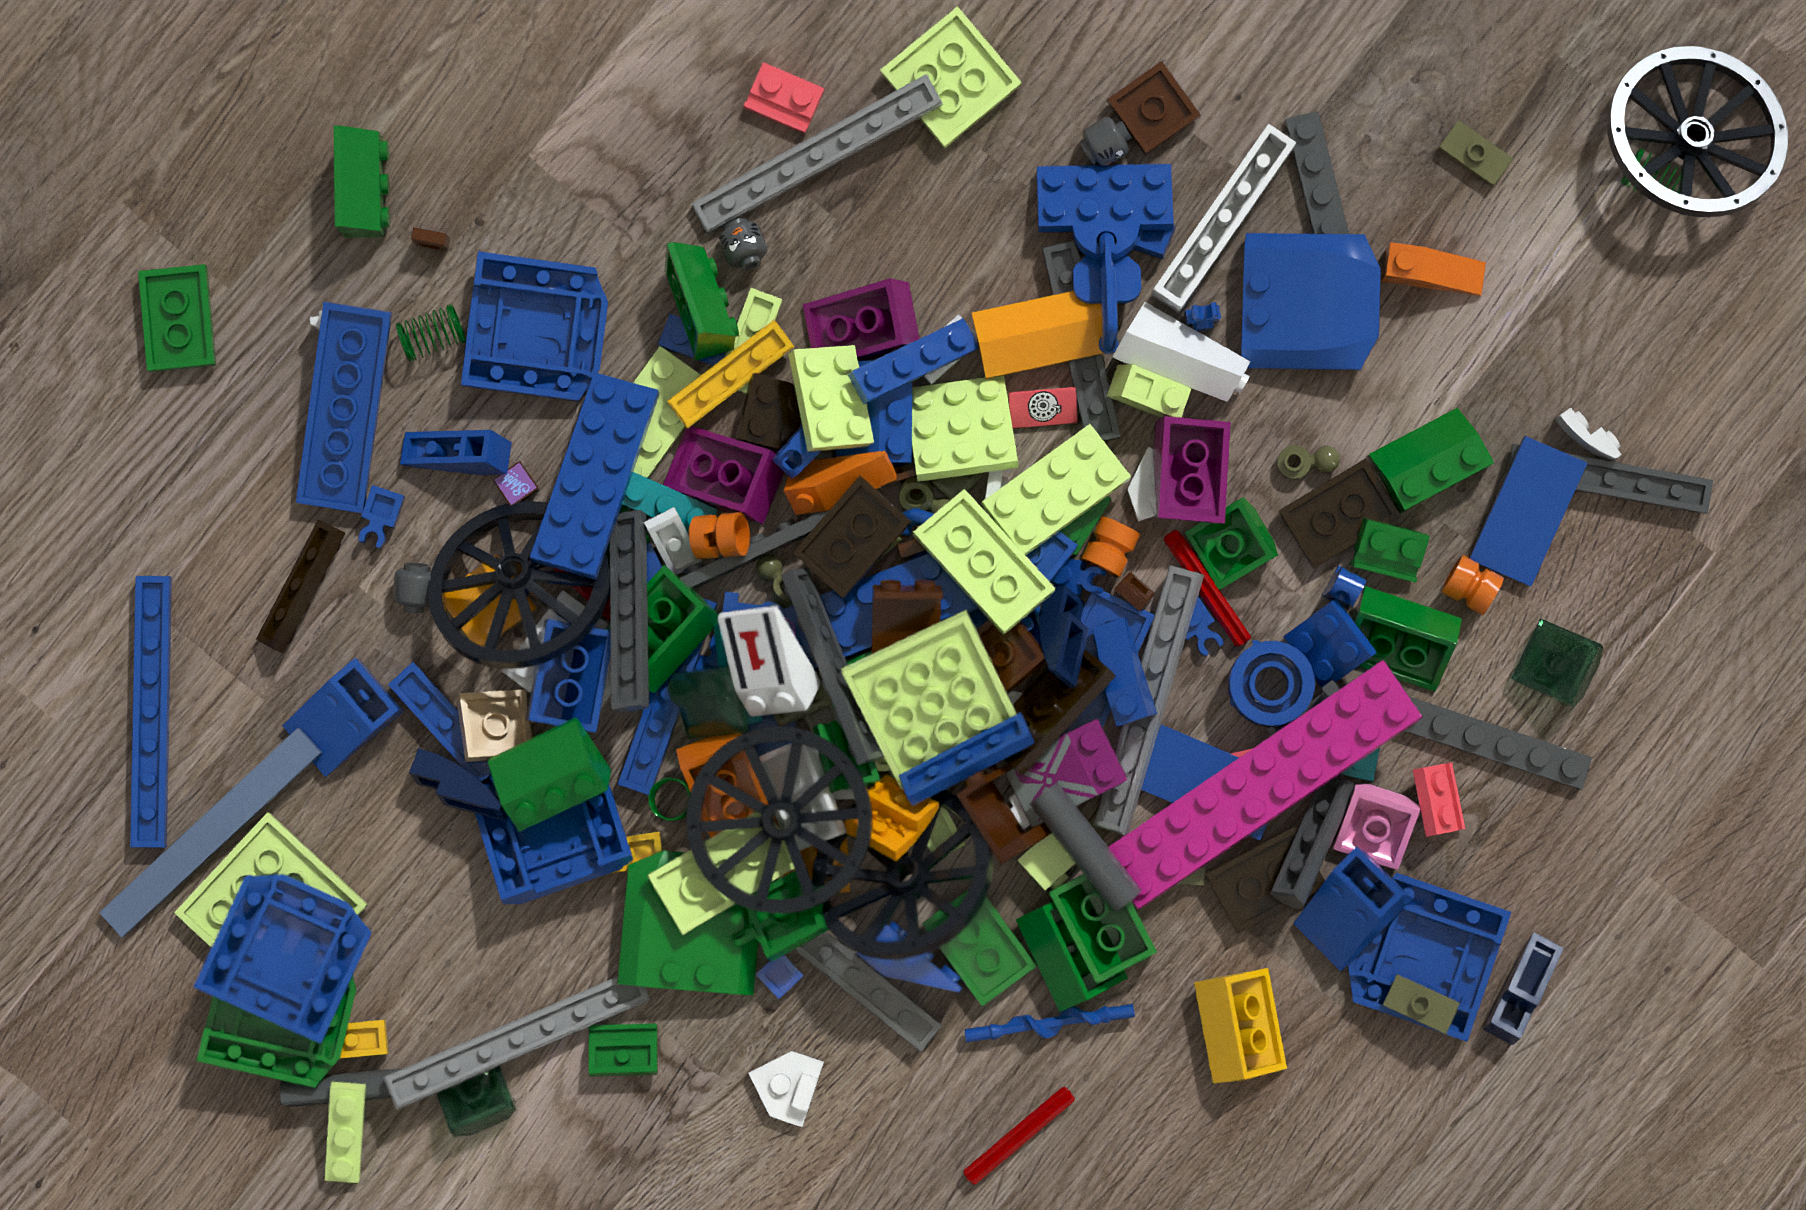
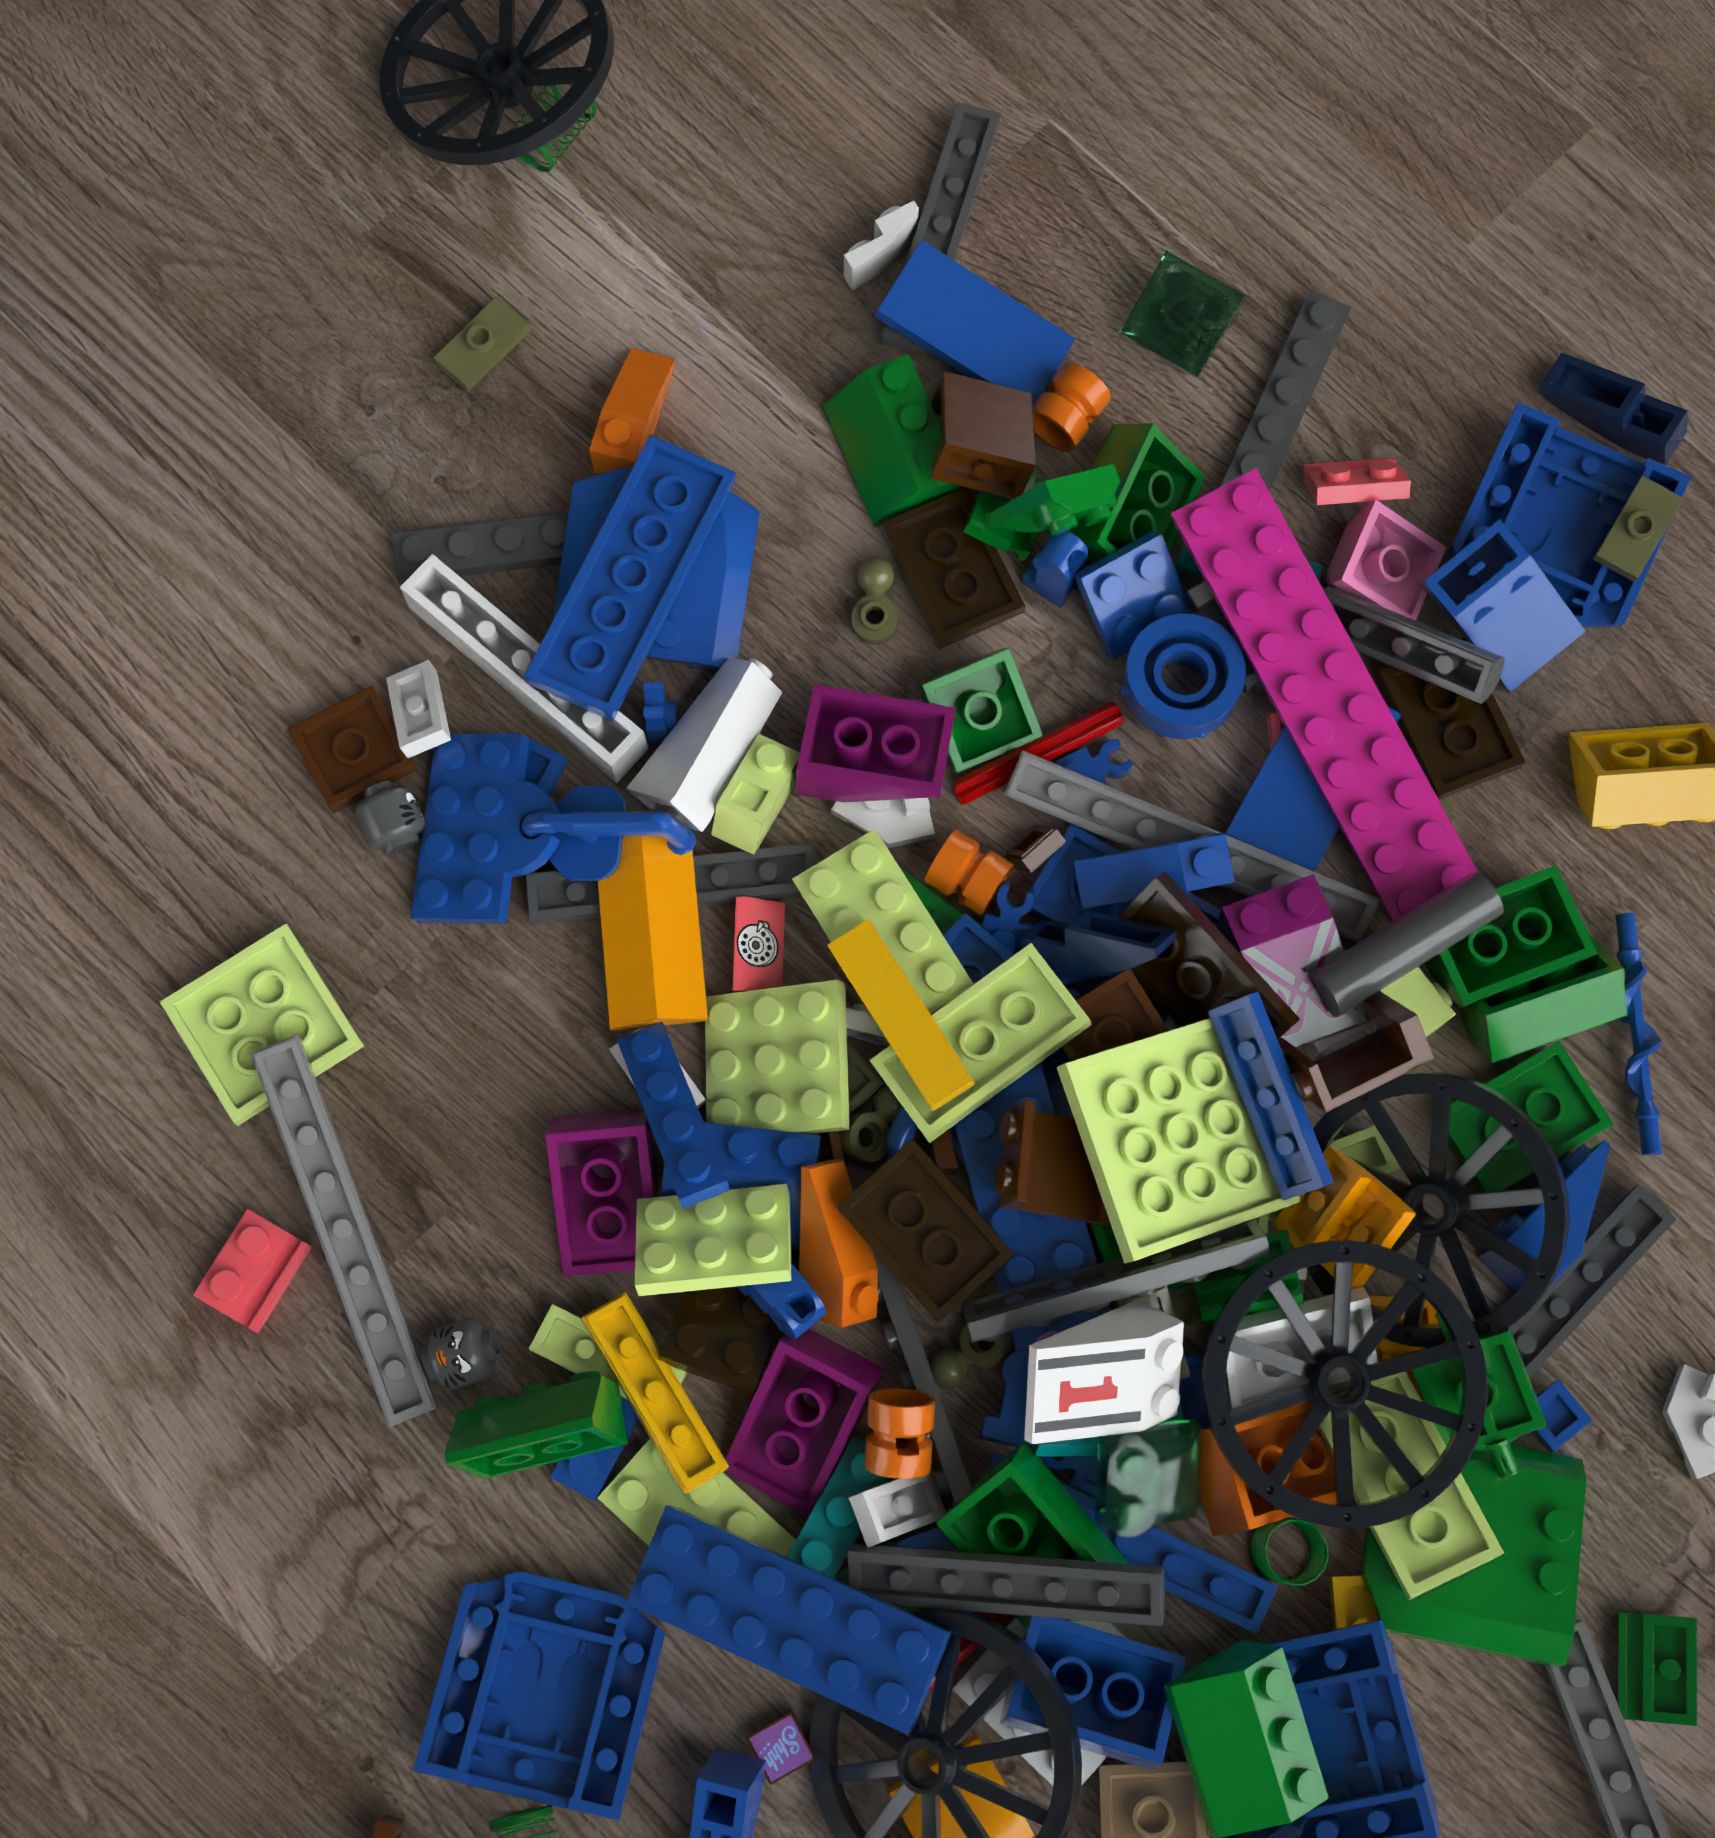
camera: 85 degrees left, 10 degrees down
none -> white plate [386,660,451,758]
none -> blue plate [524,434,736,721]
none -> yellow tile [827,918,975,1111]
none -> reddish brown panel [930,371,1036,499]
none -> green slope [989,464,1121,535]

